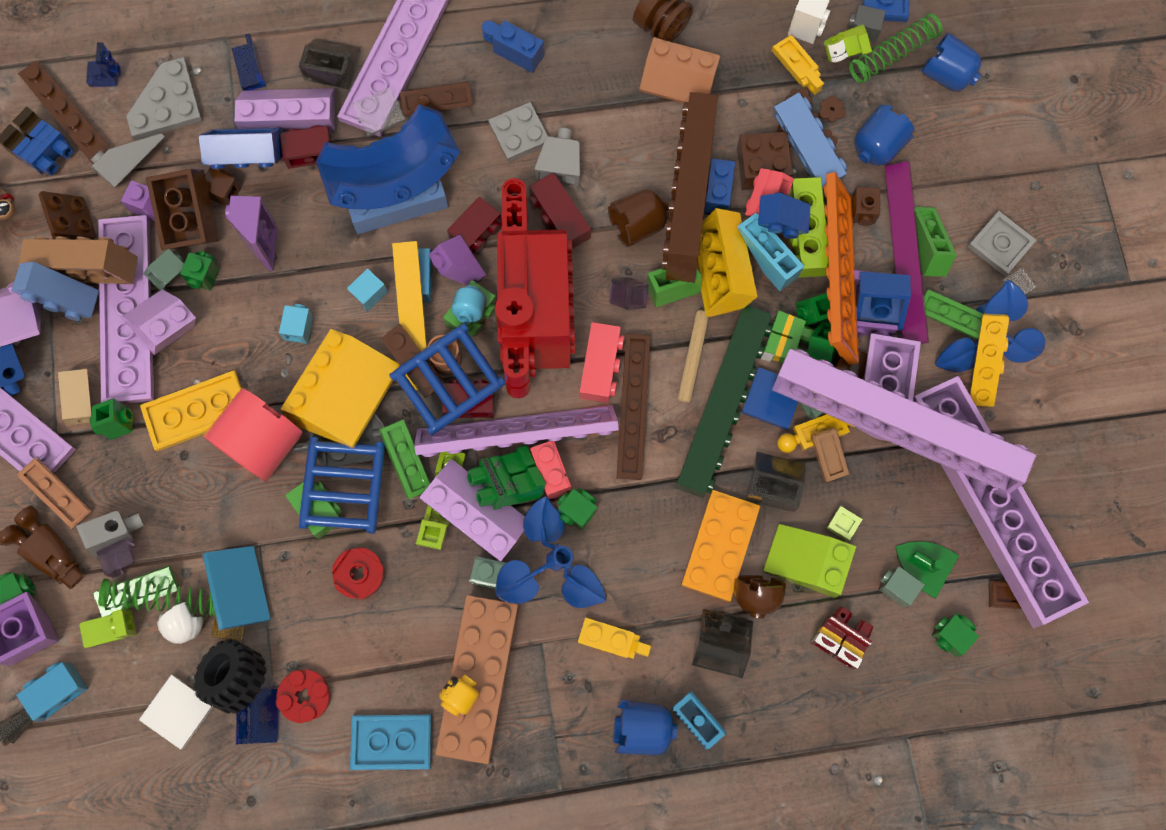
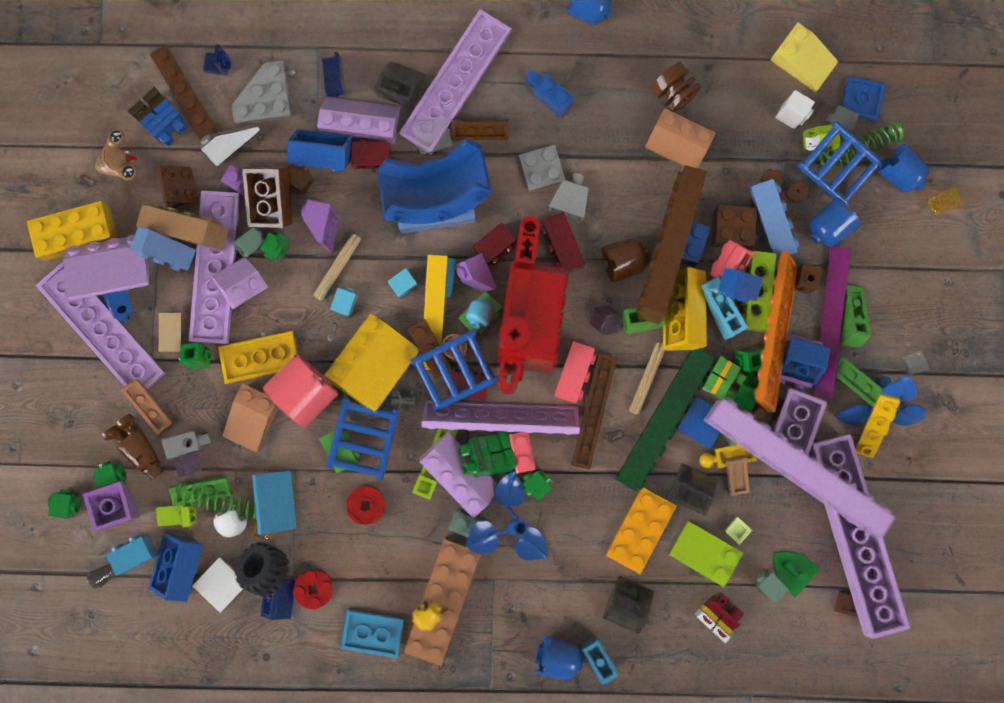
camera: 15 degrees right, 10 degrees up
bright green plate [378,420,430,499] -> none
yellow hinge [578,617,651,659] -> none
reddish brown cylinder [734,575,786,618] -> none
yellow hinge [772,35,824,95] -> none
green brick [932,613,980,657] -> none
light grey plate [968,211,1037,277] -> none
none -> blue slope [148,532,203,602]
none -> nougat slope [222,383,279,452]
none -> tan axle [314,233,361,301]
none -> blue bar [797,121,884,207]
none -> clear yellow brick [928,187,964,216]

